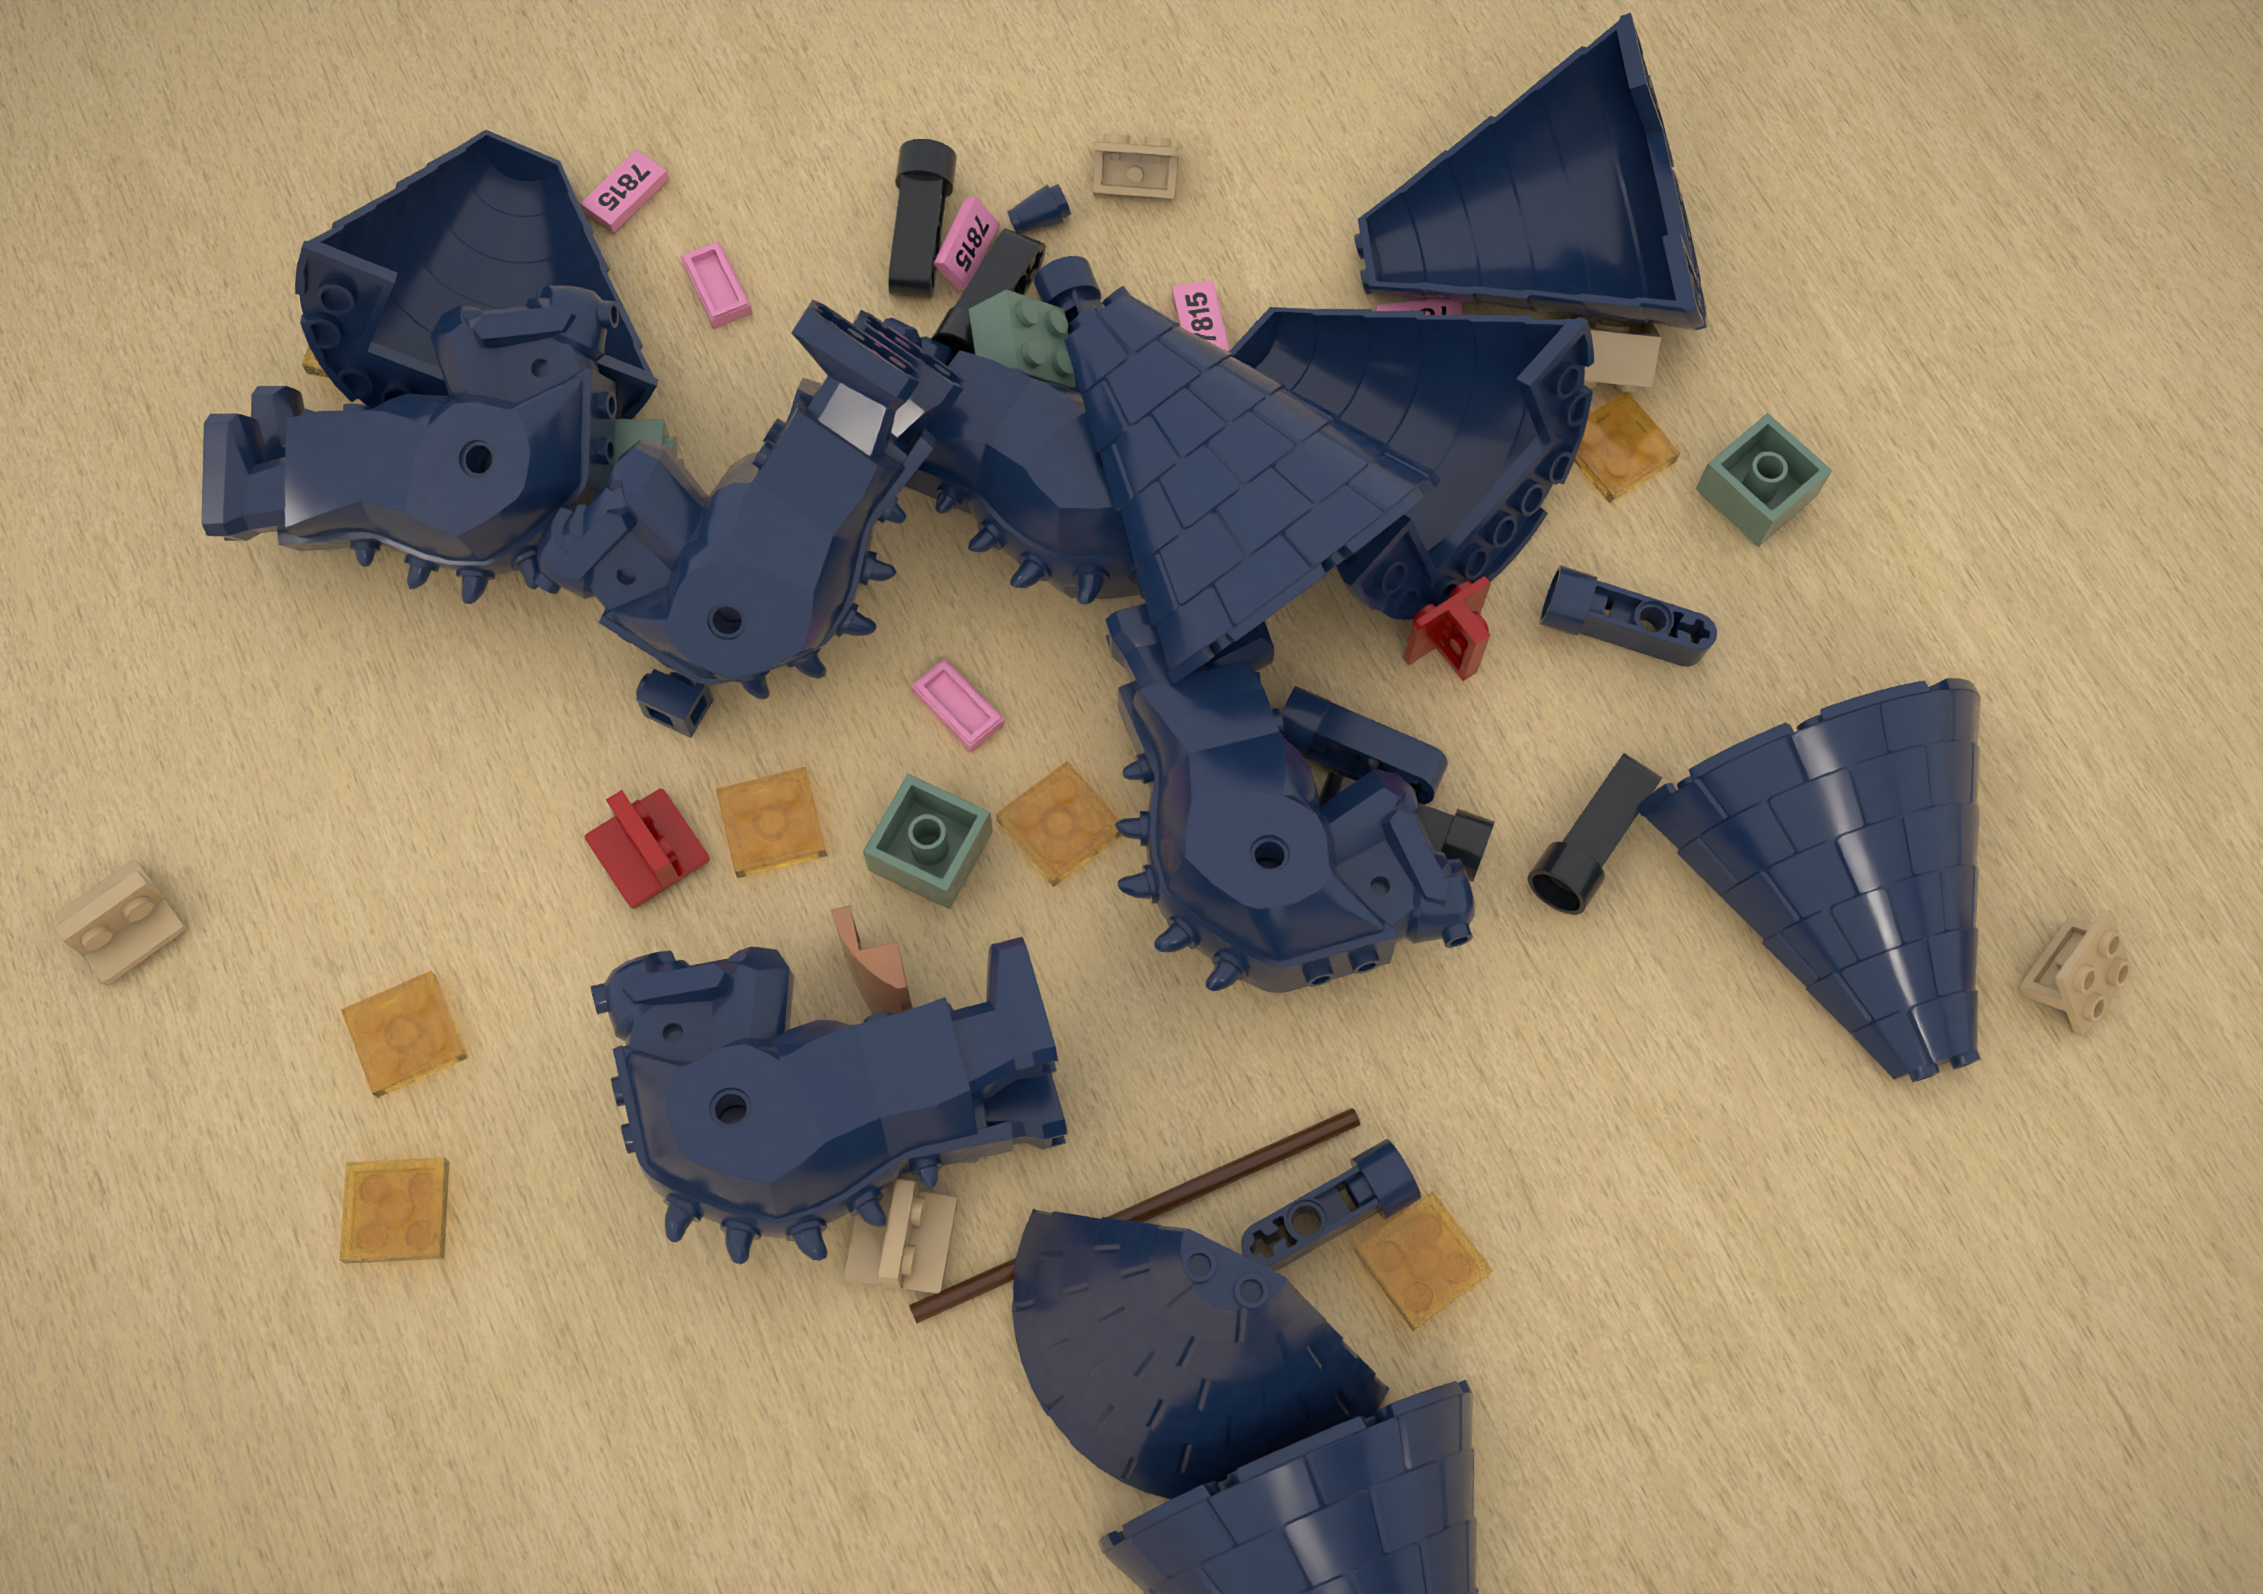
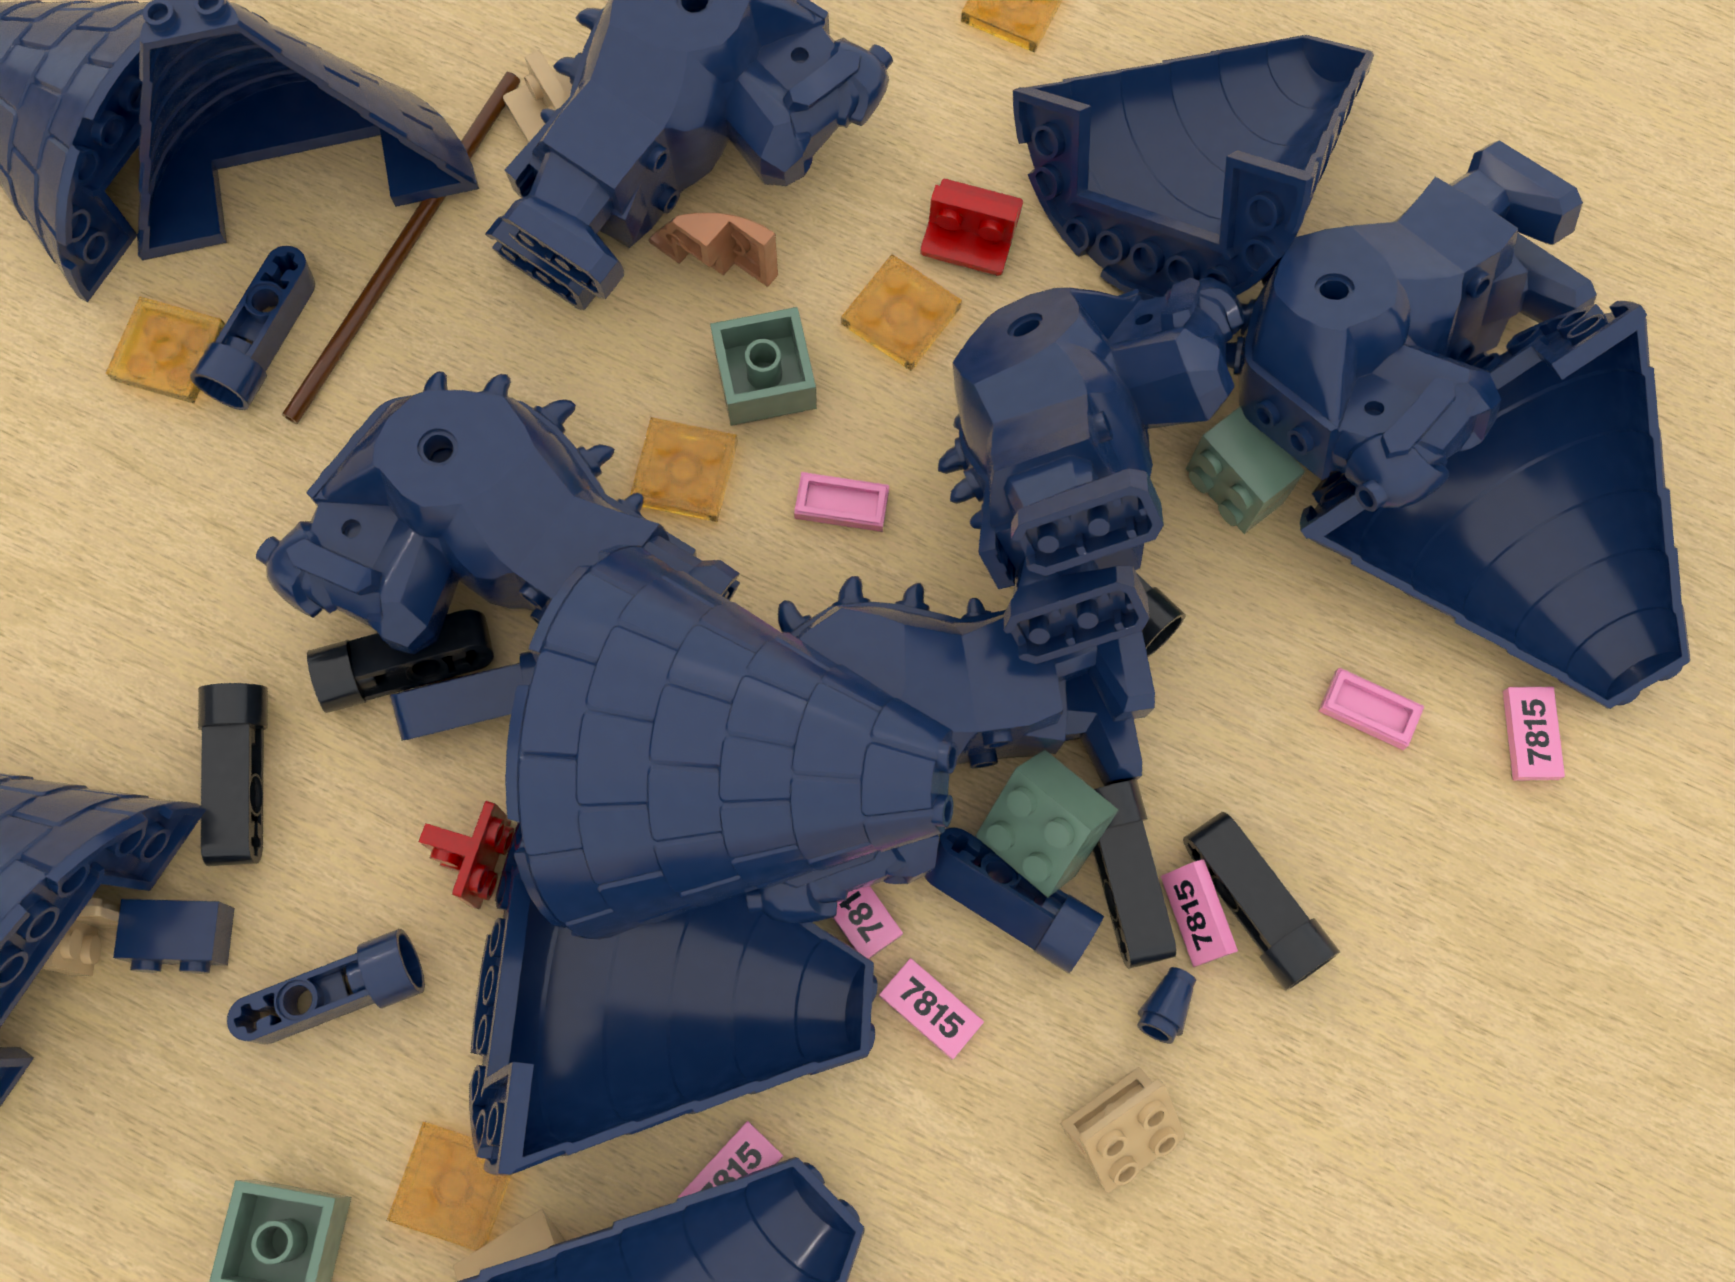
camera: 140 degrees right, 5 degrees up
none -> dark blue brick [113,899,235,974]
none -> dark blue cone [1013,35,1374,300]

